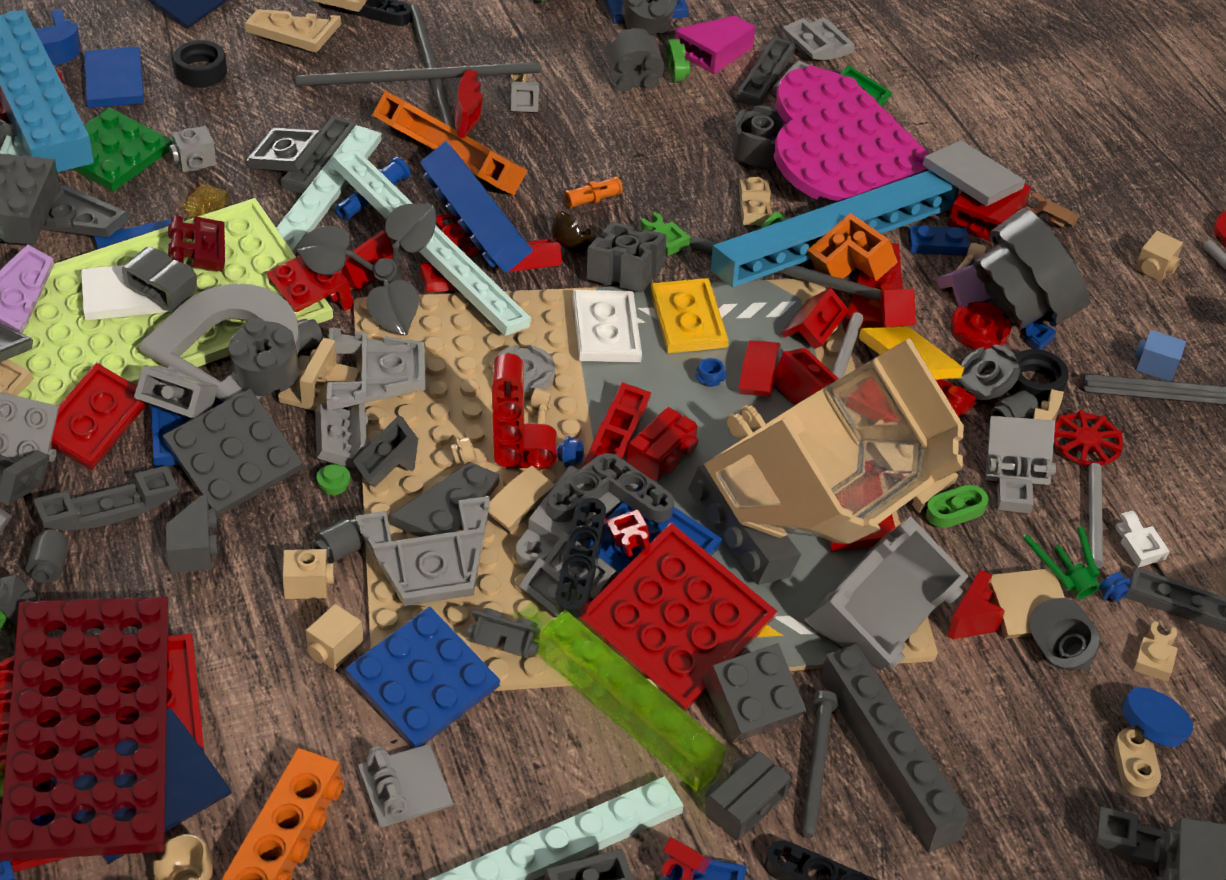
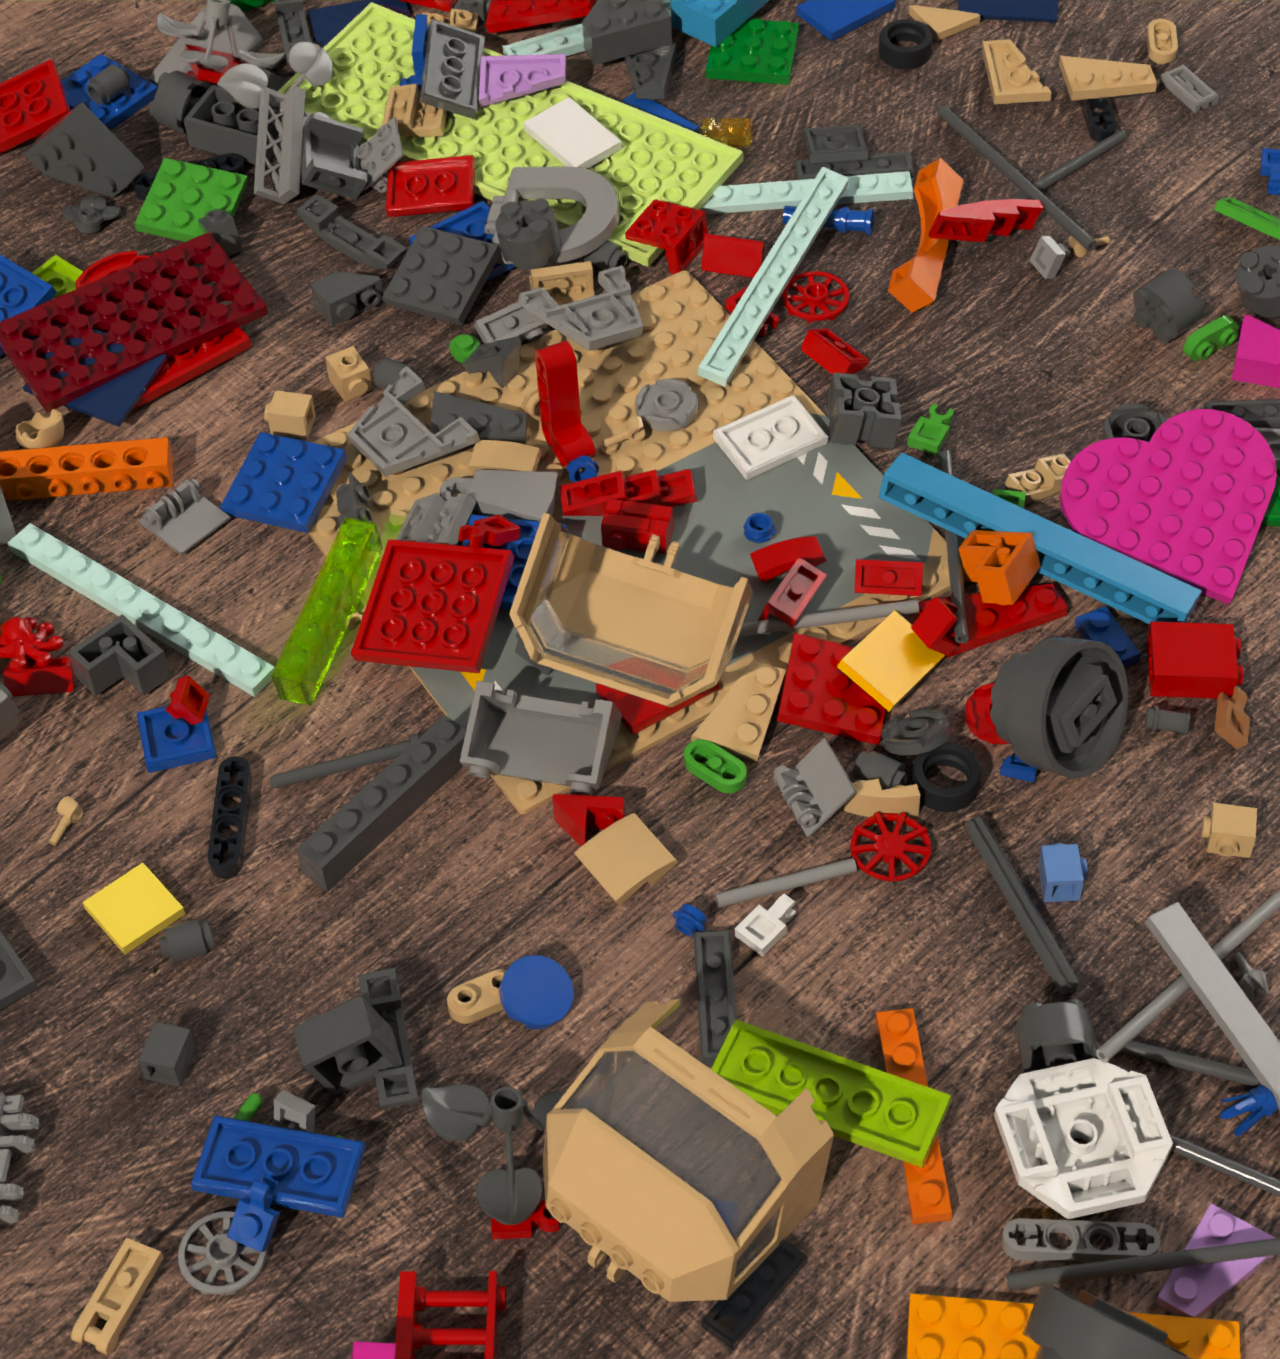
camera: 70 degrees right, 5 degrees up
dark grey brick [26,530,69,583] -> none
dark grey brick [122,247,197,310] -> none
light grey brick [134,366,218,418] -> none
dark red plate [168,215,225,272] -> none
light grey brick [169,126,216,172] -> none
dark grey plant [297,203,437,335] -> none
blue brick [420,140,533,274] -> none
dark grey beam [546,453,674,523] -> none
dark brown hair [552,210,596,251] -> none
black beam [555,498,606,619] -> none
orange pin [563,176,623,209] -> none
yellow tile [650,278,729,354] -> none
dark grey brick [702,643,807,744] -> none
dark grey brick [705,751,791,841] -> none
light grey tile [922,140,1025,206] -> none
light grey plate [997,477,1034,514] -> none
green plant [1023,526,1101,599] -> none
dark grey piece [1030,598,1100,672] -> none
tan plate [1133,621,1178,682] -> none
none -> tan tile [909,5,980,41]

